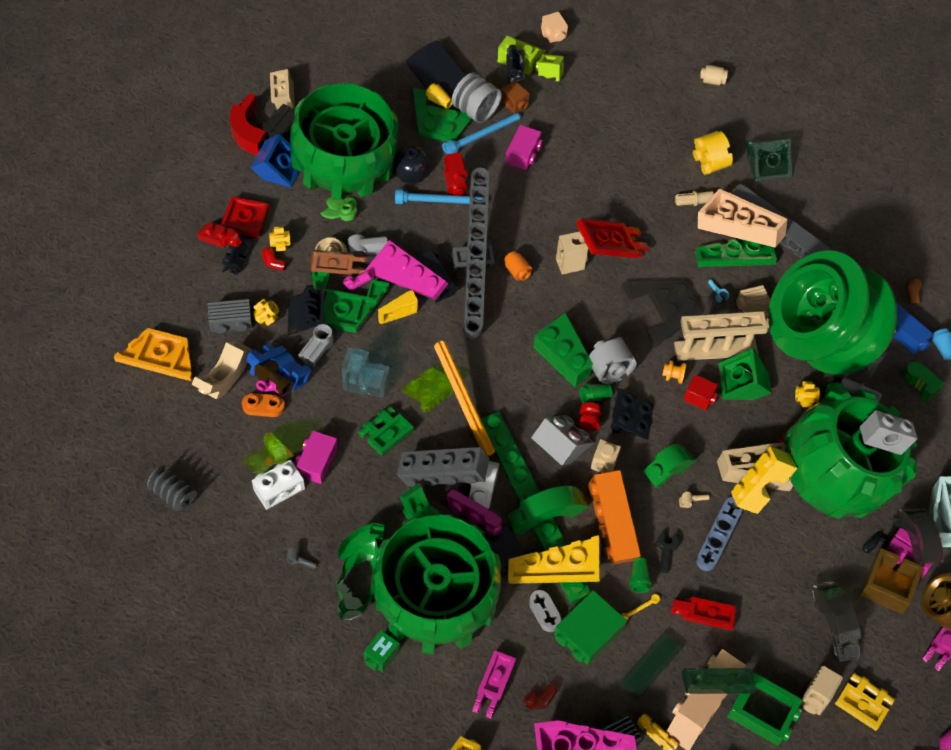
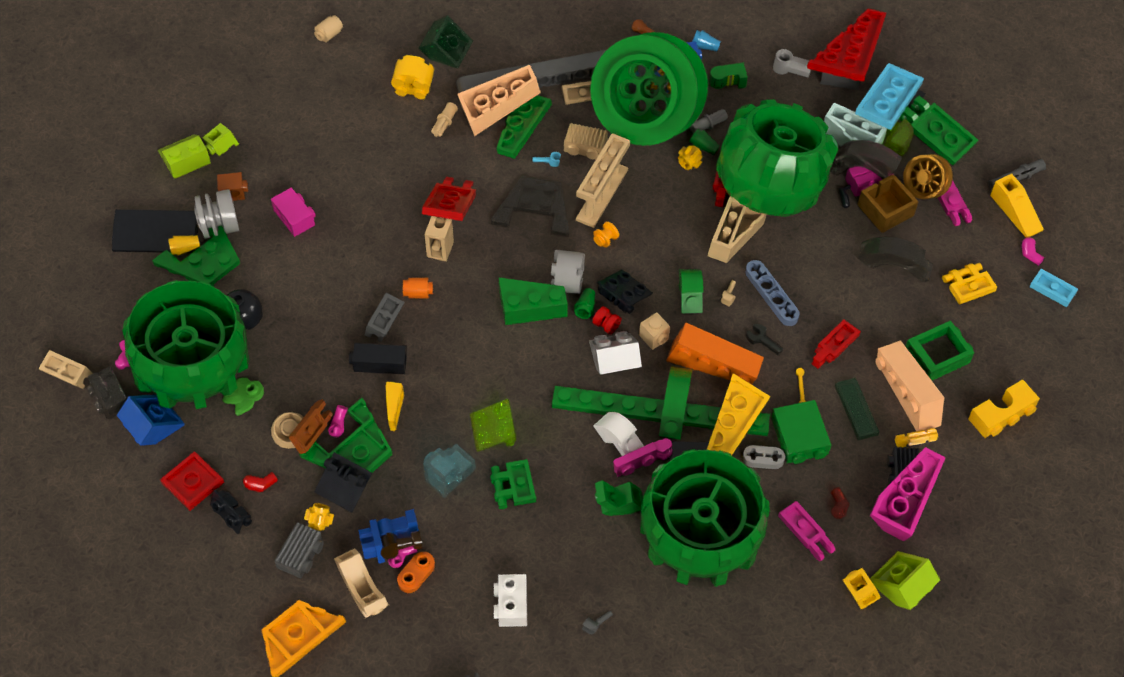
camera: 55 degrees left, 0 degrees up
red hinge [196,222,242,248] -> none
red arch [230,93,267,155] -> none
clear neon green hinge [242,433,294,474] -> none
yellow gear [269,226,291,251] -> none
dark pink brick [294,431,338,484] -> none
light grey piece [298,324,334,366] -> none
green animal [335,523,384,620] -> none
light grey piece [347,234,387,256] -> none
dark pink wing [364,240,448,300] -> none
green brick [364,630,400,672] -> none
dark azure piece [395,189,483,204] -> none
dark grey brick [397,447,489,487] -> none
light orange axle [434,340,495,457] -> none
dark azure piece [442,113,521,154] -> none
red brick [444,152,468,196] -> none
dark grey beam [463,168,489,340] -> none
black hinge [506,45,524,84] -> none
light nougat brick [541,12,568,43] -> none
green cone [629,558,652,593] -> none
clear green tile [681,668,756,694] -> none
red brick [683,374,718,410] -> none
green slope [718,348,772,400] -> none
yellow arch [731,446,797,514] -> none
tan brick [801,666,843,715] -> none
light grey brick [860,410,918,455] -> none

